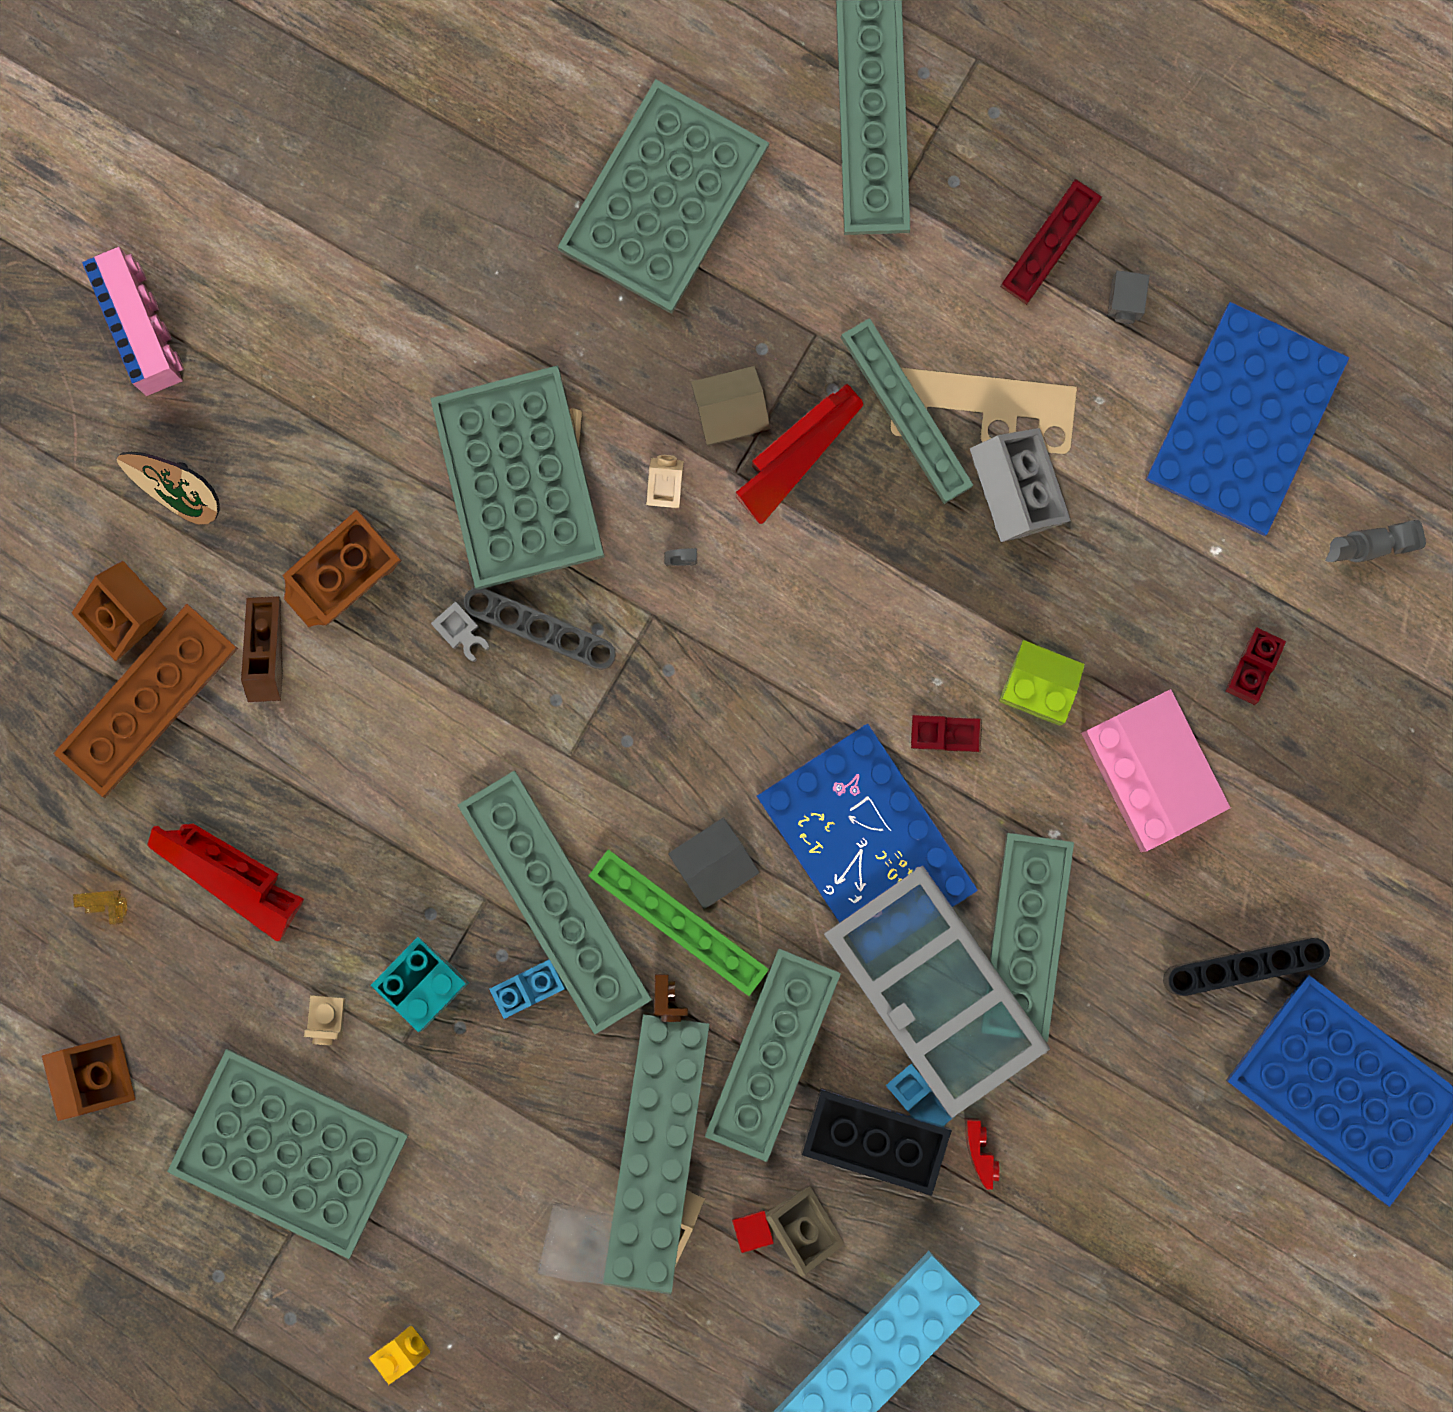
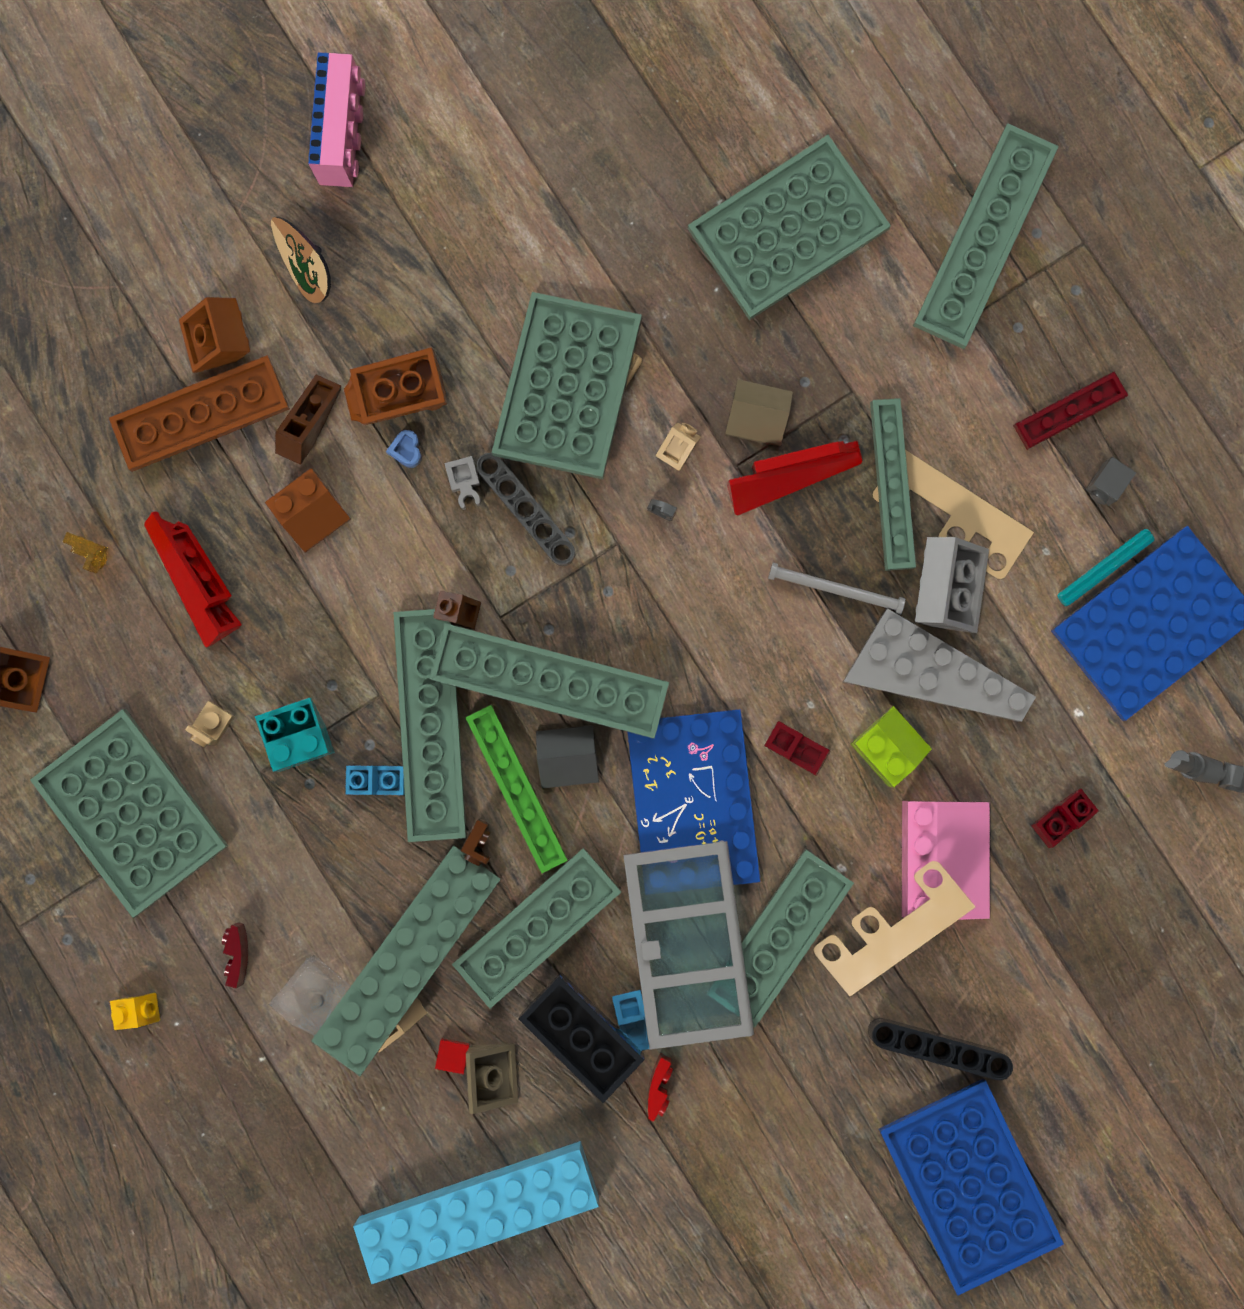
camera: 30 degrees right, 0 degrees up
none -> dark red slope [222,922,248,988]
none -> dark orange slope [265,468,351,553]
none -> medium blue tile [386,430,422,468]
none -> sand green plate [430,623,669,739]
none -> reddish brown bracket [433,591,481,630]
none -> light grey bar [768,562,905,615]
none -> tan piece [814,861,976,996]
none -> light grey wing [843,608,1036,722]
none -> teal axle [1057,529,1155,606]

